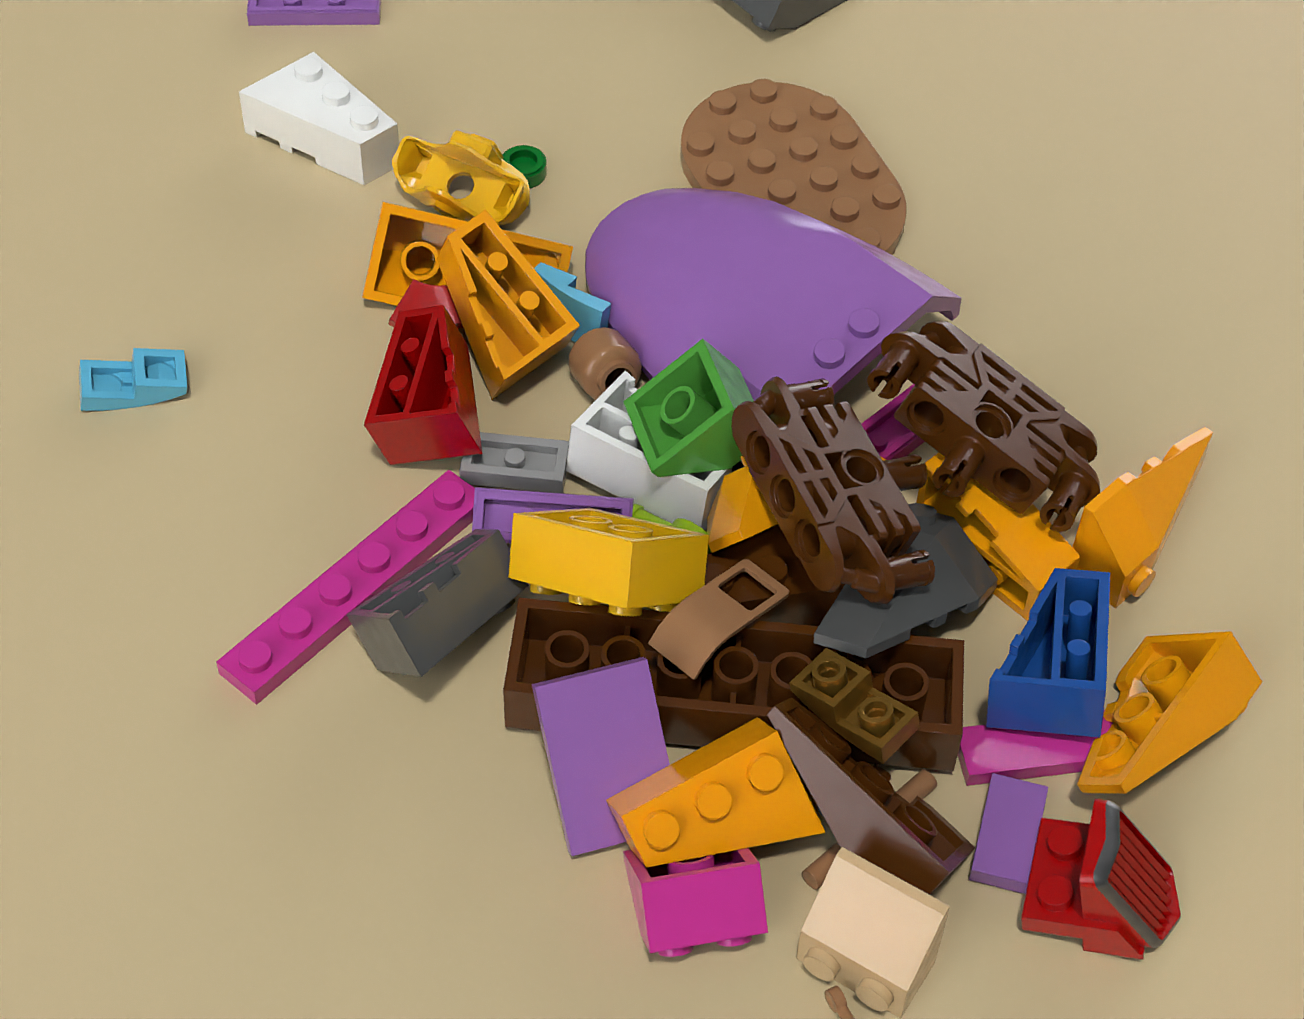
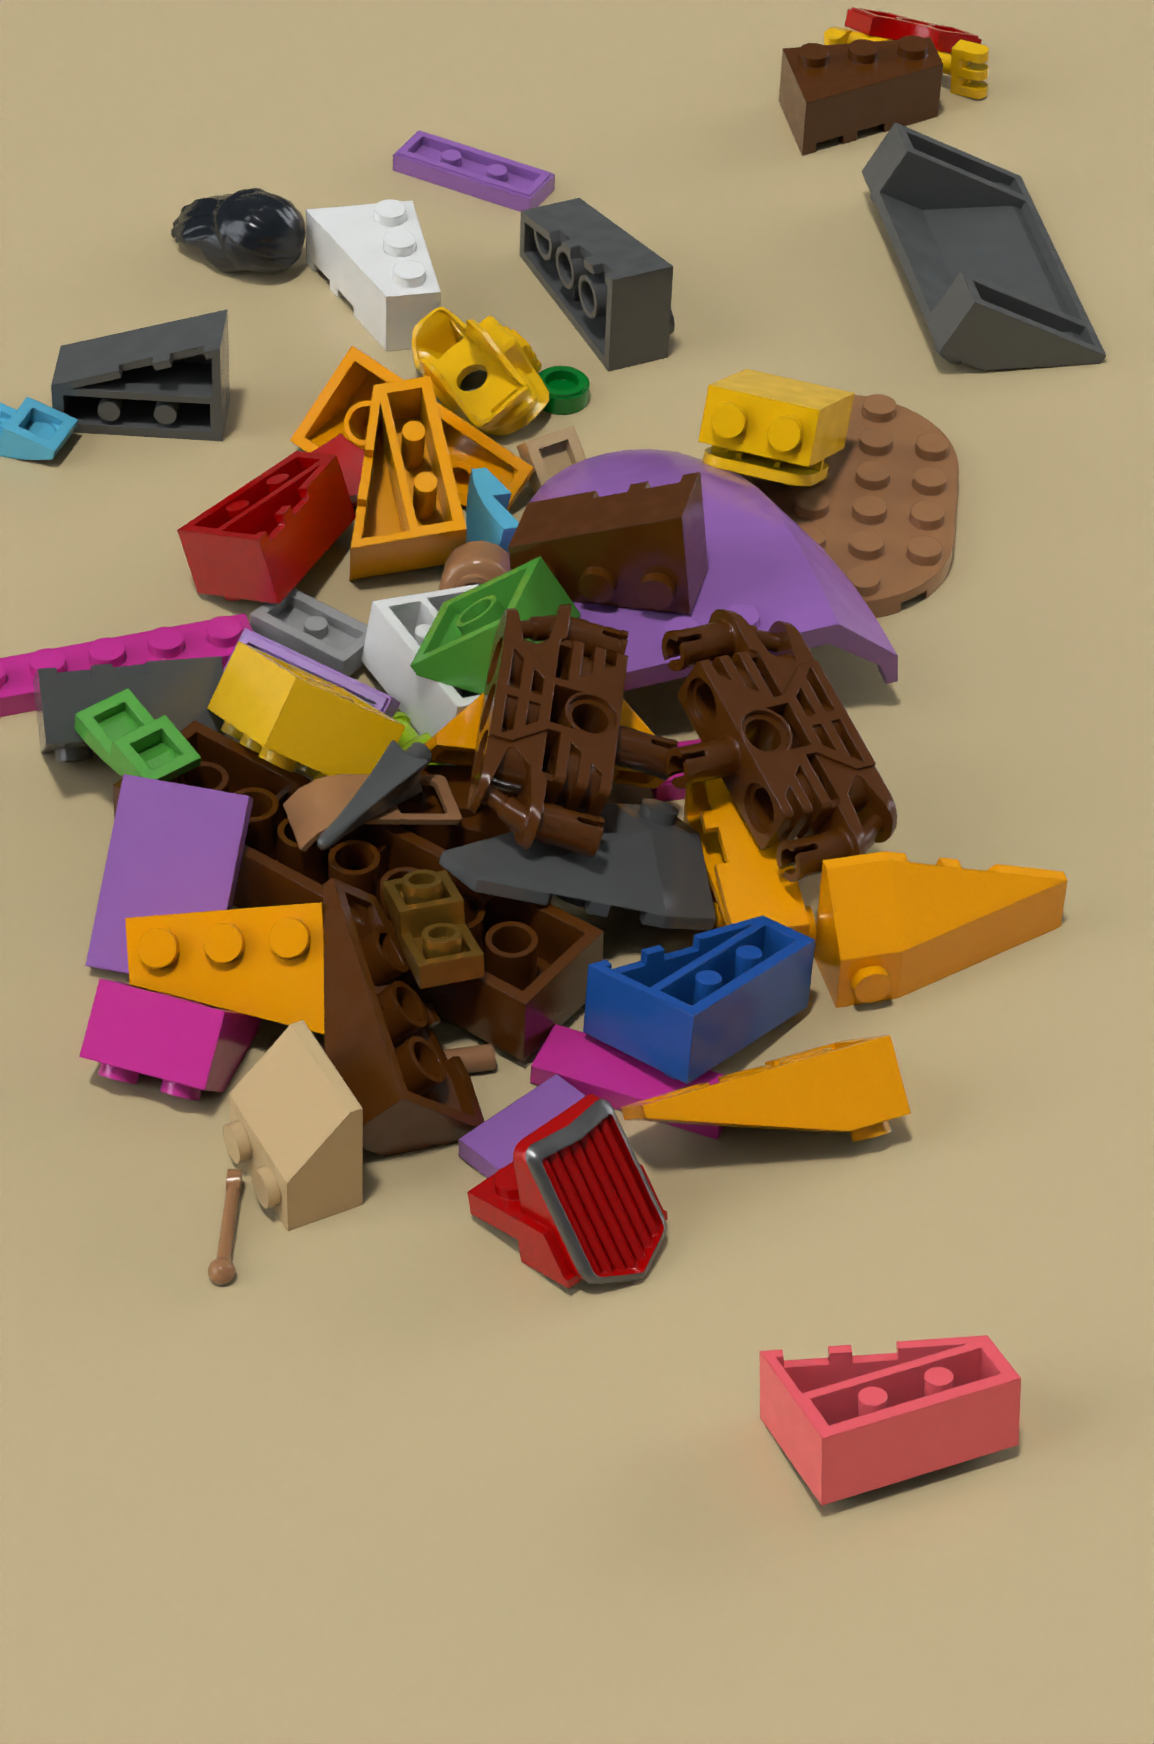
camera: 30 degrees right, 10 degrees down
none -> dark grey wedge [51,309,230,441]
none -> bright green slope [74,688,201,782]
none -> black hair [171,188,306,274]
none -> dark grey piece [317,740,432,850]
none -> reddish brown wedge [508,472,708,614]
none -> tan plate [516,425,586,495]
none -> dark grey wedge [519,198,675,372]
none -> yellow brick [698,369,855,486]

